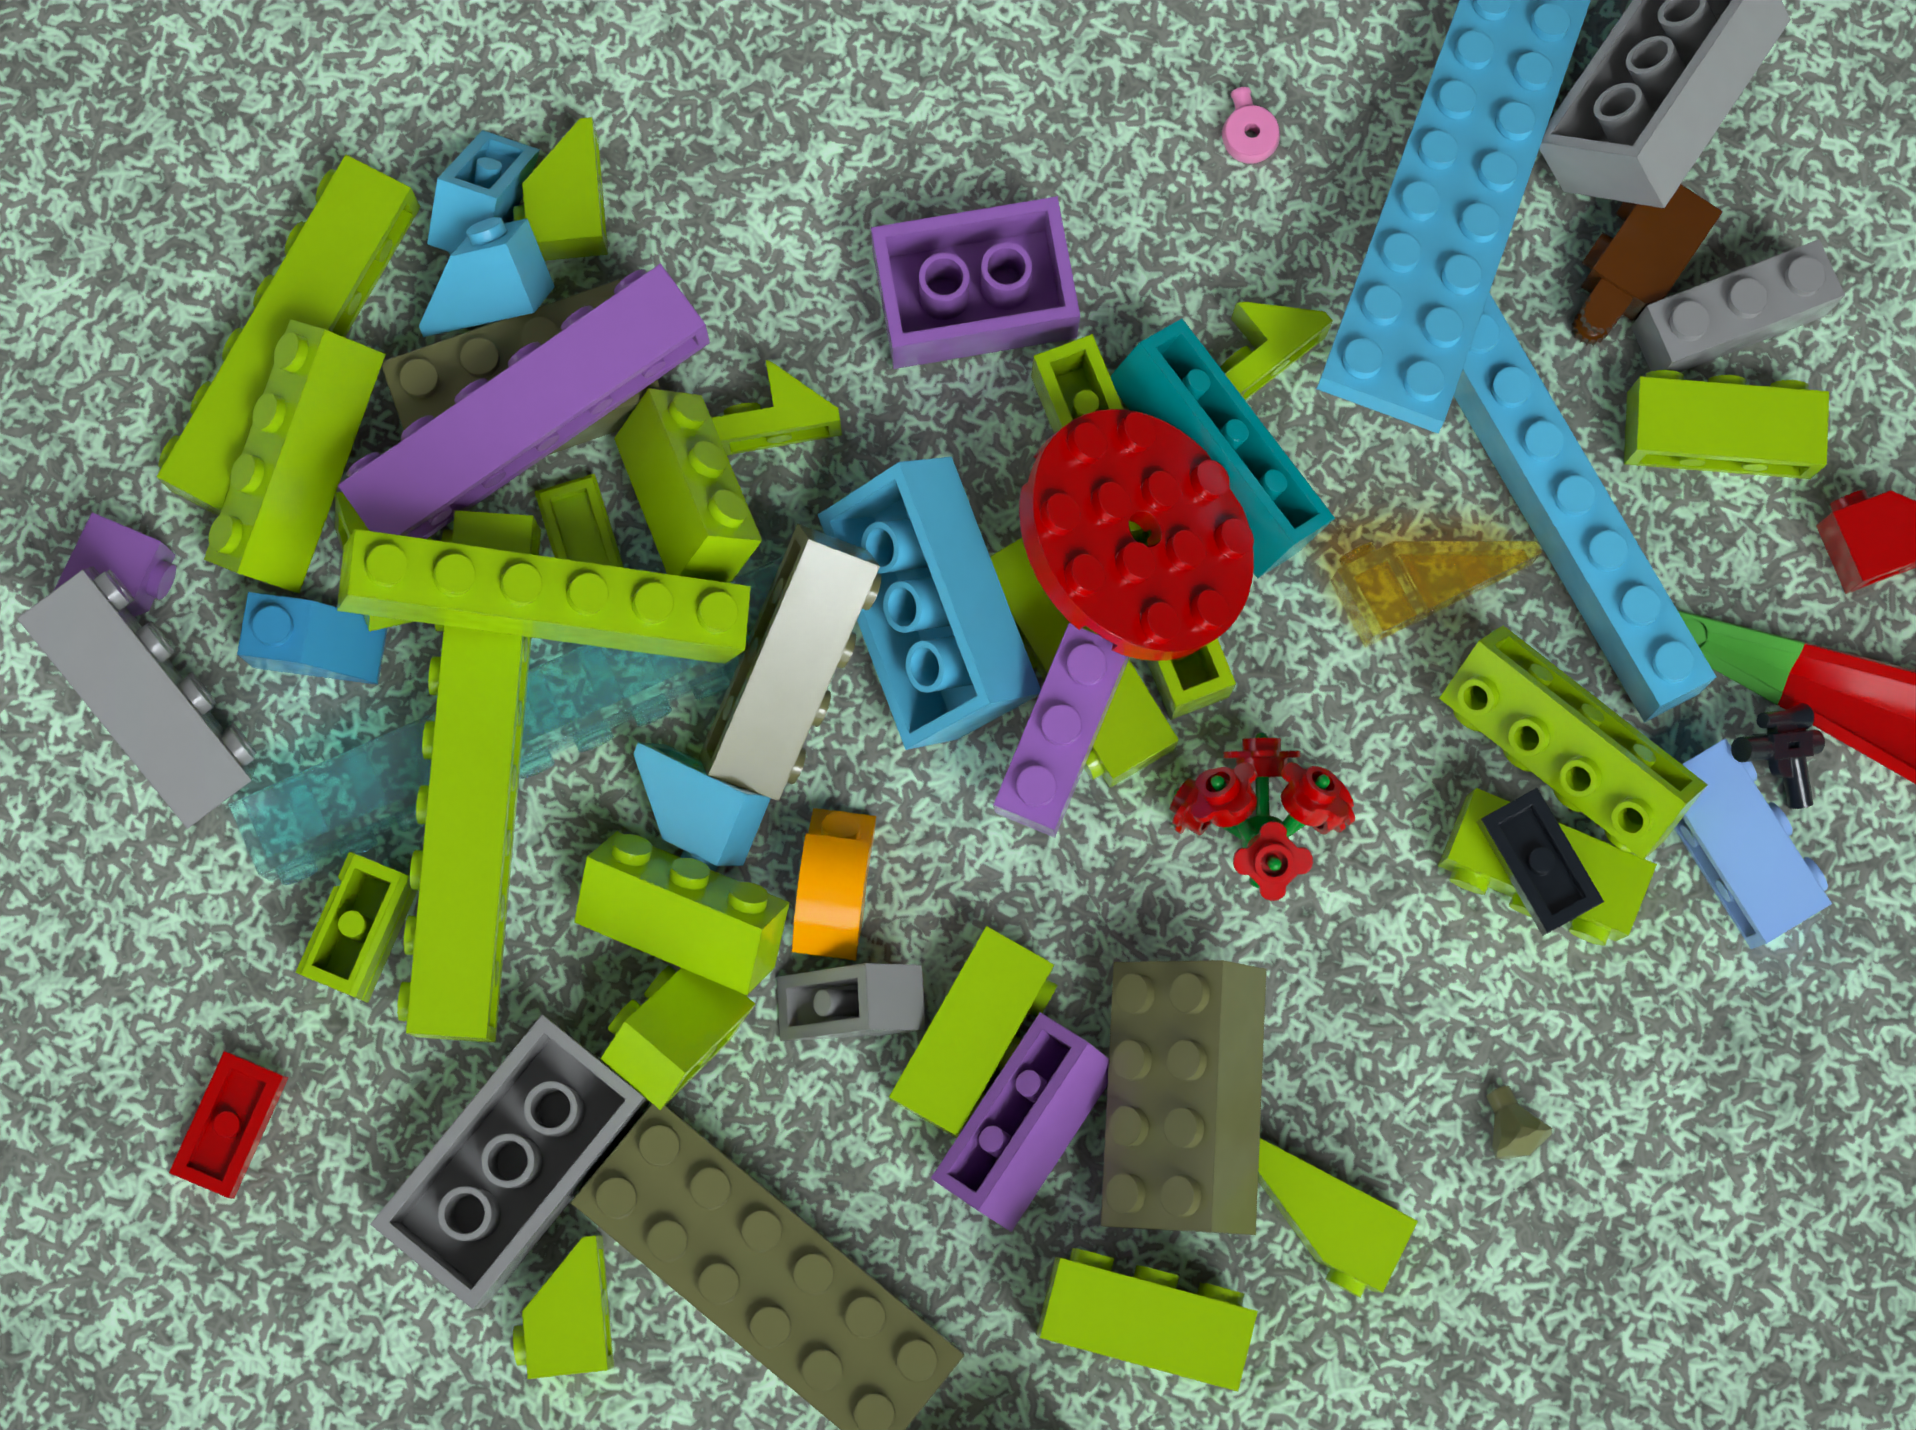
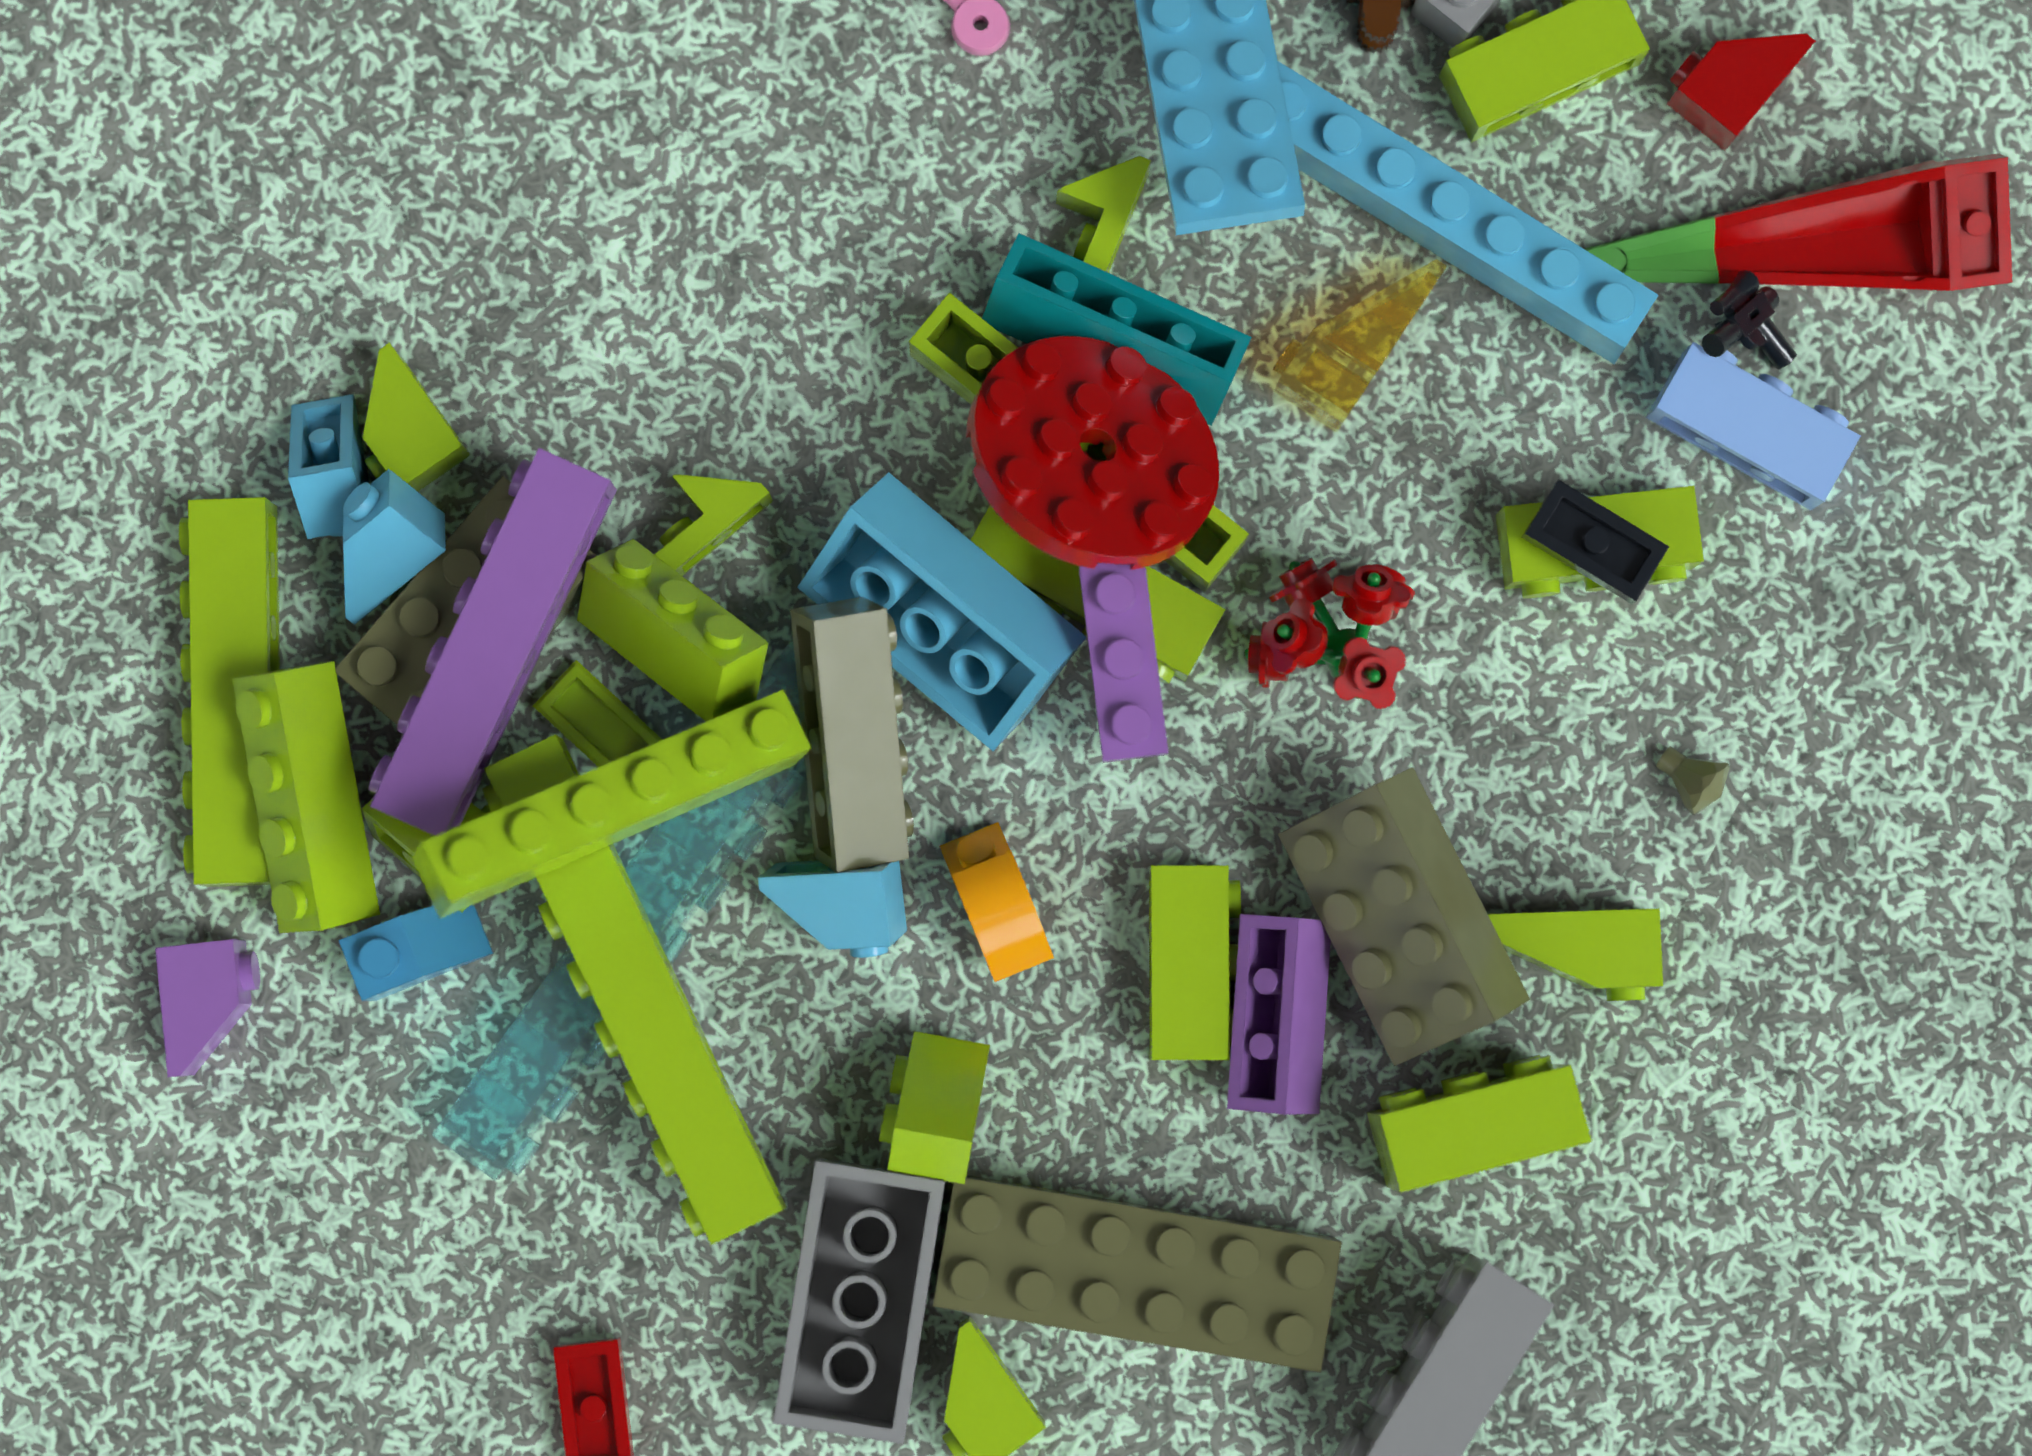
camera: 30 degrees left, 5 degrees up
light grey brick [17,566,257,829] -> none
lime brick [295,852,418,1003] -> none
lime brick [574,831,790,995] -> none
light grey slope [777,963,926,1041] -> none
medium lavender brick [871,196,1080,369] -> none
lime brick [1439,625,1708,860] -> none

